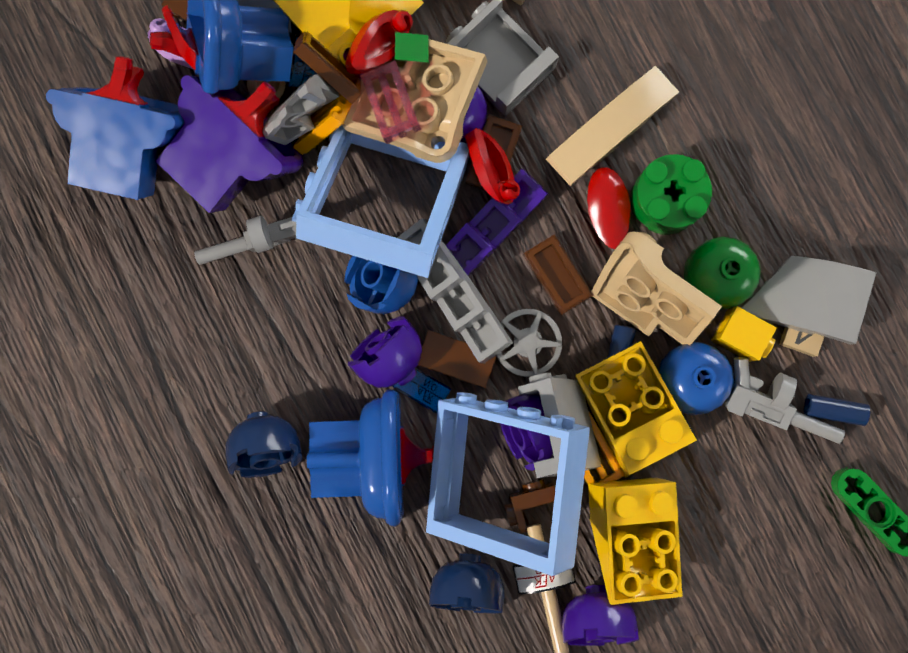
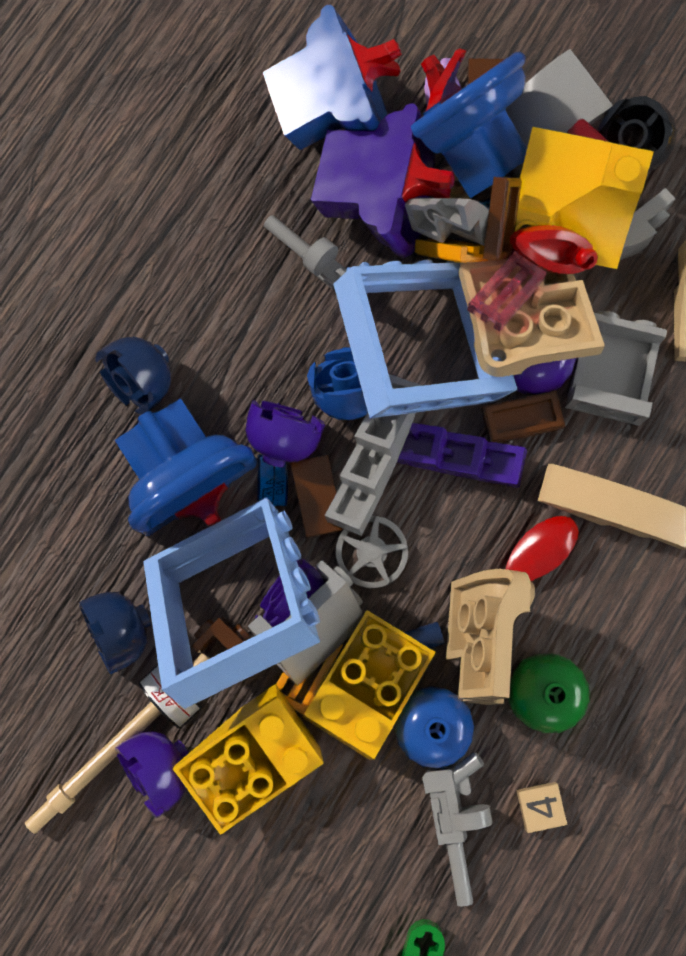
camera: 60 degrees right, 5 degrees down
green sticker [395,32,429,63] -> none
red arm [465,128,520,204] -> none
reddish brown tile [523,234,593,315] -> none
green brick [630,154,712,235] -> none
yellow brick [711,306,777,362] -> none
light grey slope [742,256,877,345] -> none
dark blue axle [804,394,870,426] -> none

